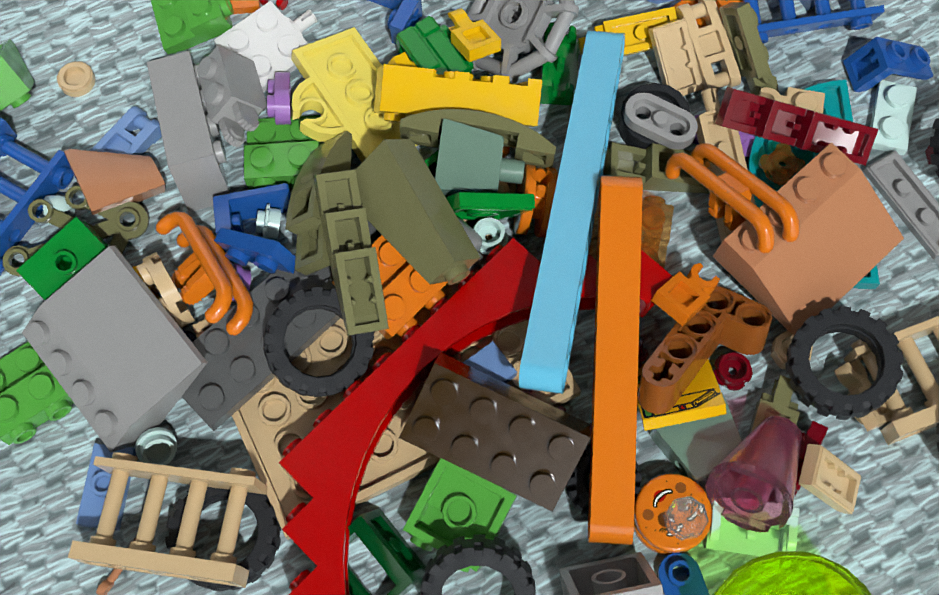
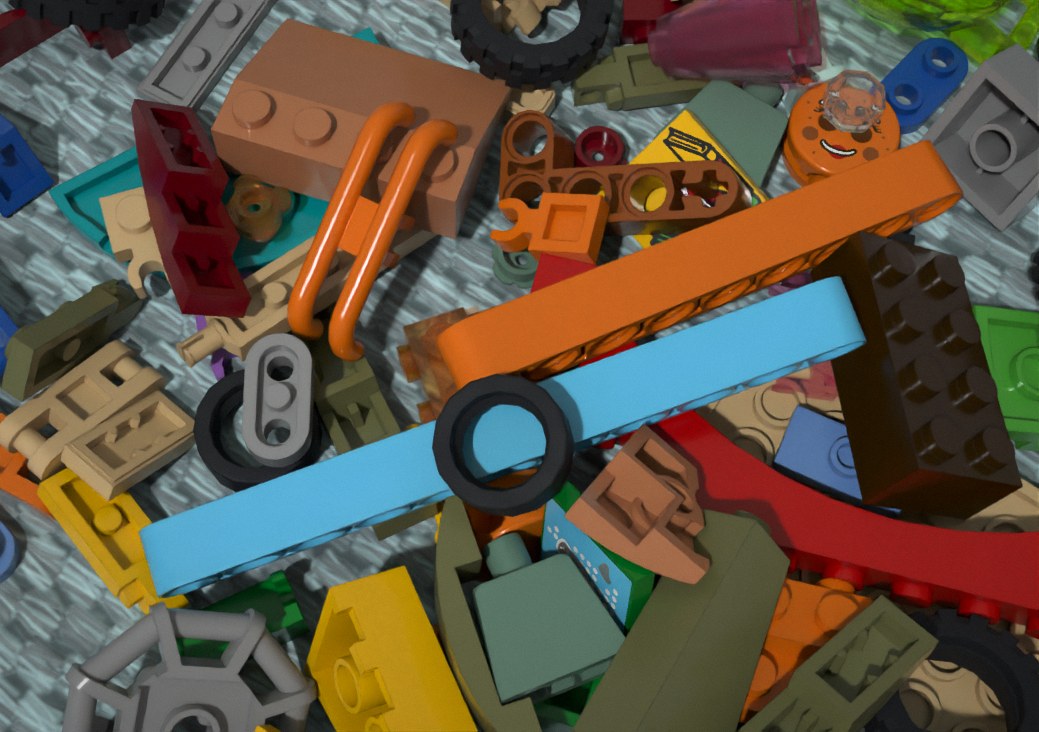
camera: 125 degrees left, 0 degrees up
light aqua plate [870,80,917,155] -> none
none -> black tyre [432,374,575,517]
none -> nougat slope [564,423,710,585]

